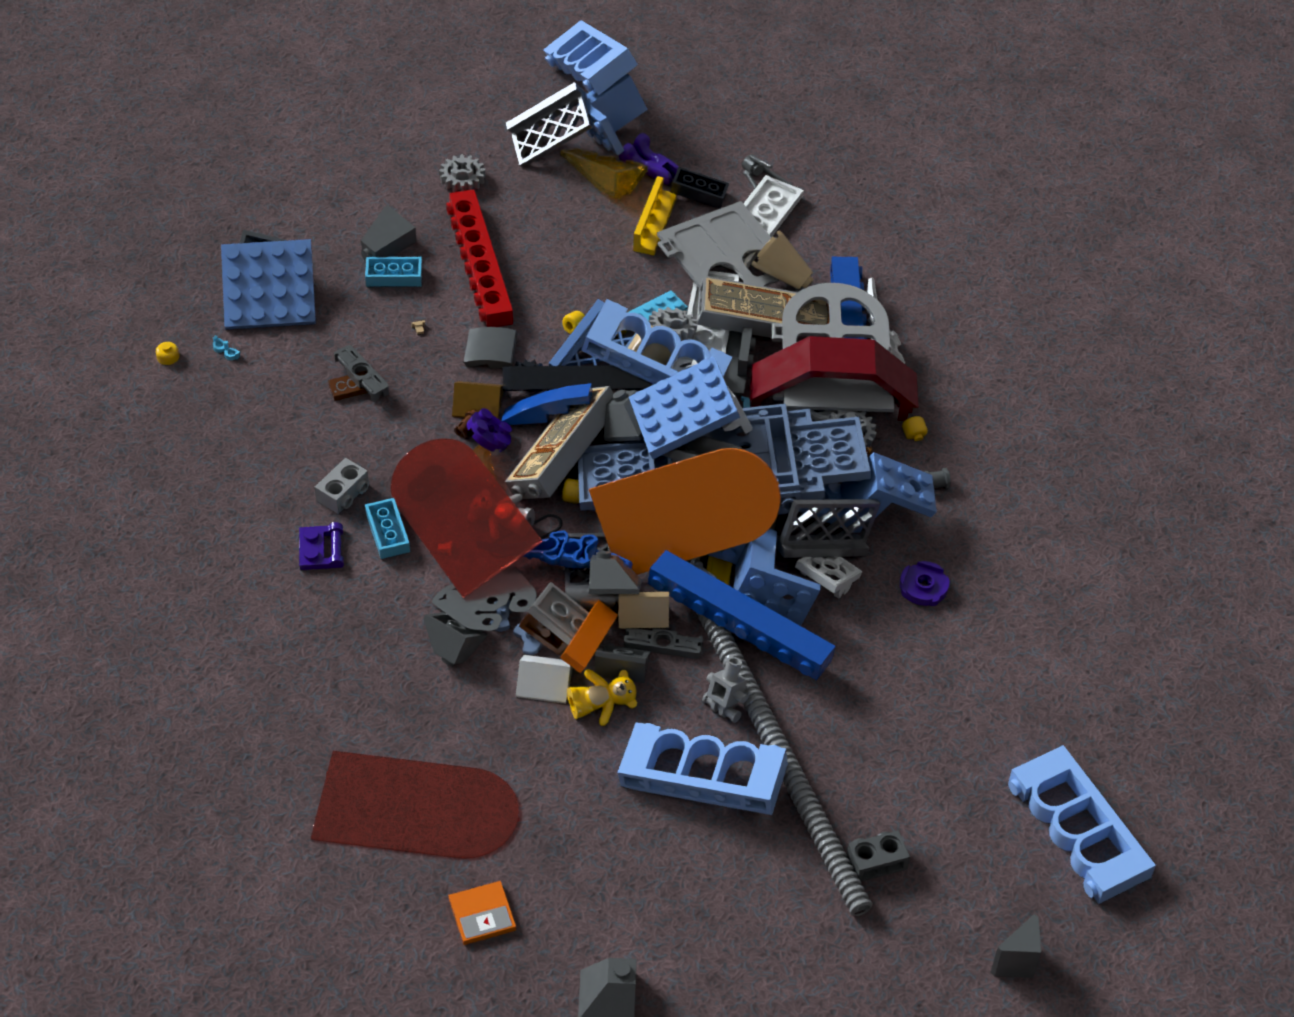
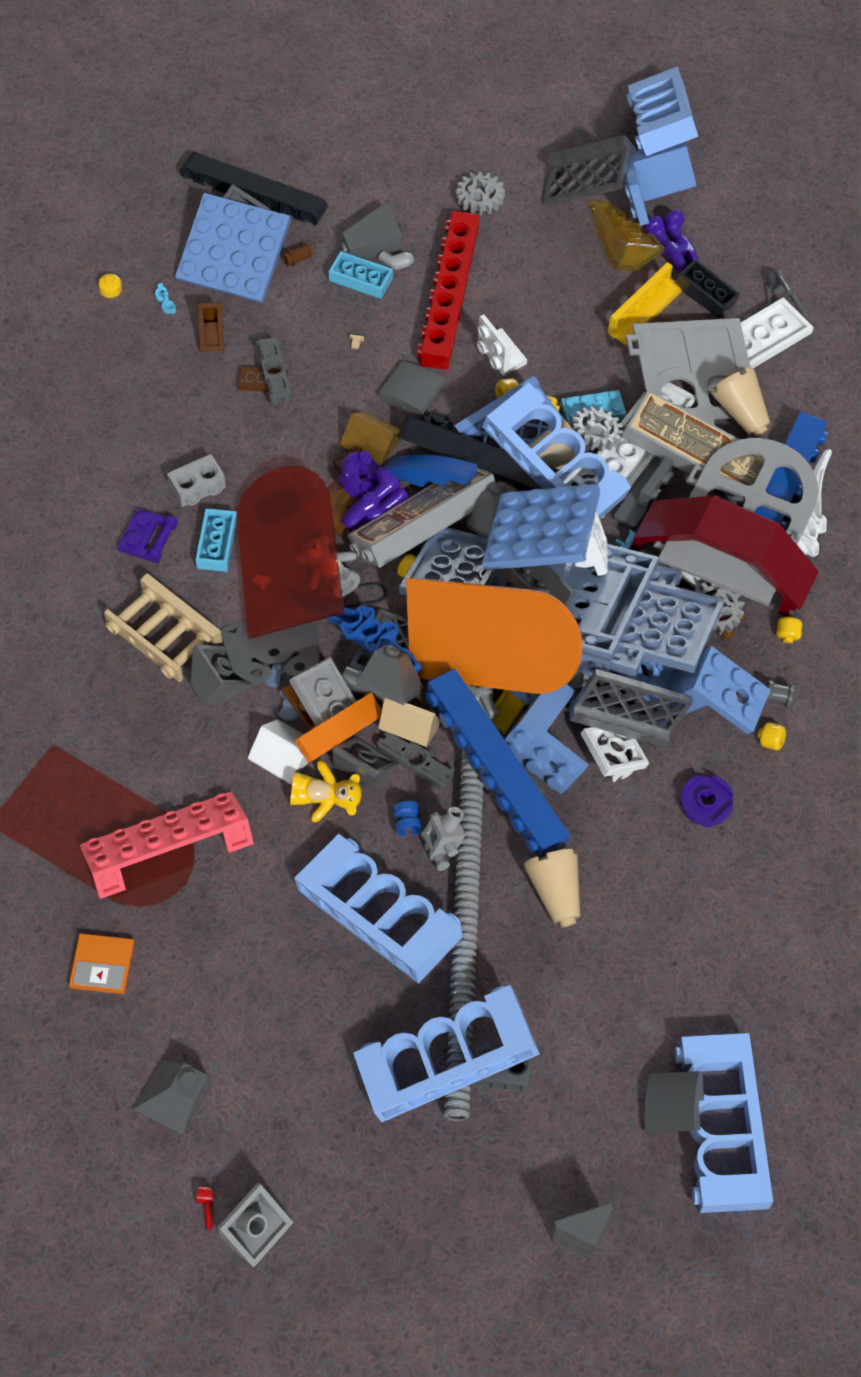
camera: 25 degrees right, 10 degrees up
none -> coral bracket [80,792,254,899]
none -> tan fence [104,573,222,682]
none -> black beam [179,152,328,226]
none -> reddish brown slope [198,303,224,351]
none -> reddish brown pin [282,243,313,267]
none -> dark purple piece [341,467,409,533]
none -> light blue fence [354,985,540,1122]
none -> light grey arm [379,250,414,270]
none -> blue wheel [393,801,422,836]
none -> white bracket [477,314,527,376]
none -> tan cone [524,849,580,928]
none -> dark grey slope [644,1071,704,1133]
none -> yellow piece [758,722,786,751]

